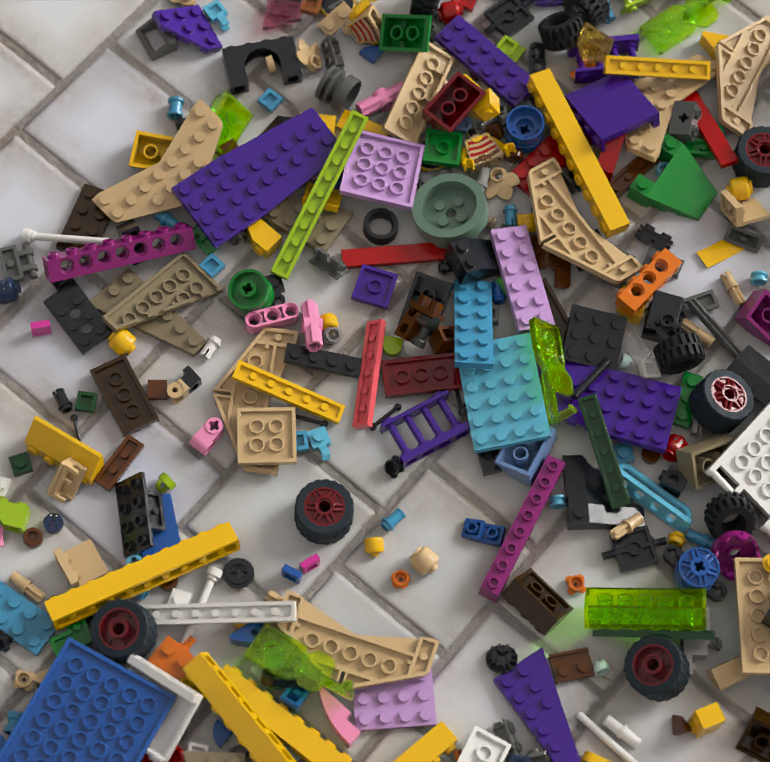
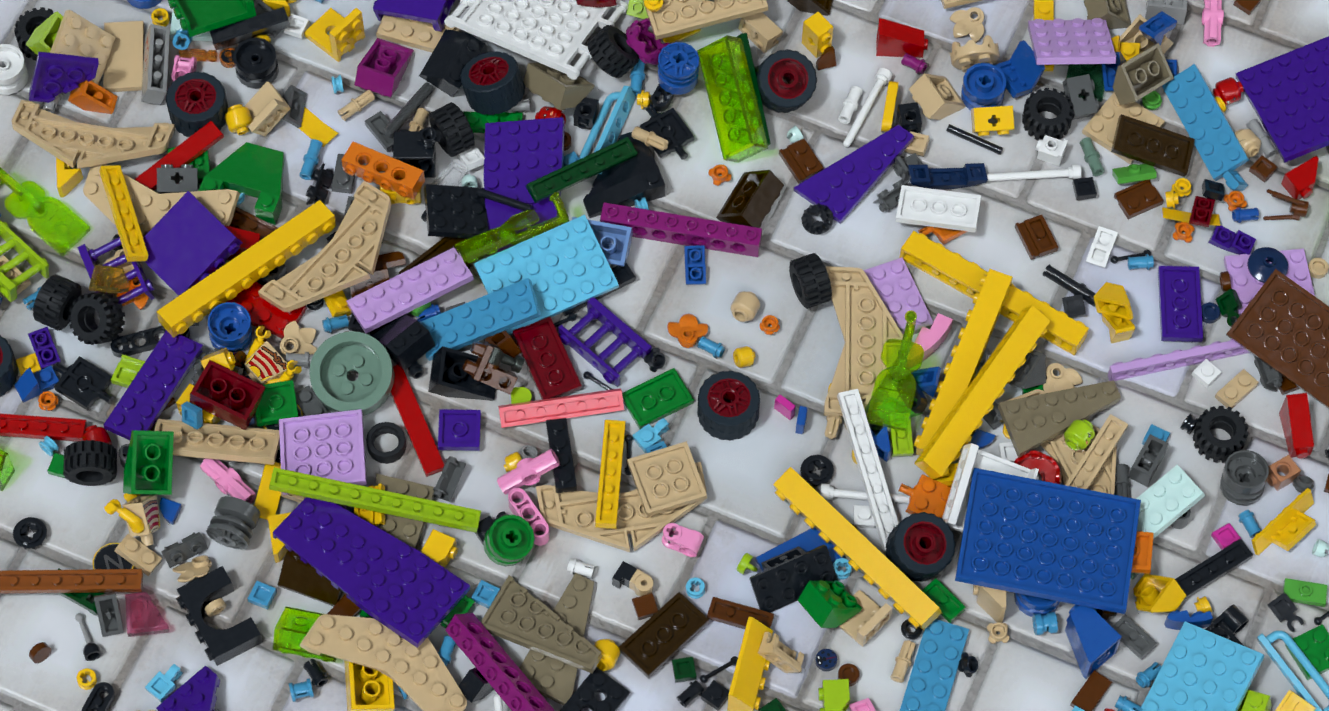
camera: 100 degrees left, 5 degrees down
none -> dark azure plate [181,401,203,429]
none -> dark azure pin [299,139,323,180]
none -> green tile [622,368,694,429]
none -> orange plate [667,314,708,348]
none -> medium azure bush [686,578,705,599]
none -> black plate [701,680,729,711]
none -> black tyre [789,253,832,309]
none -> green slope [797,580,862,628]
none -> lime plate [888,414,914,457]

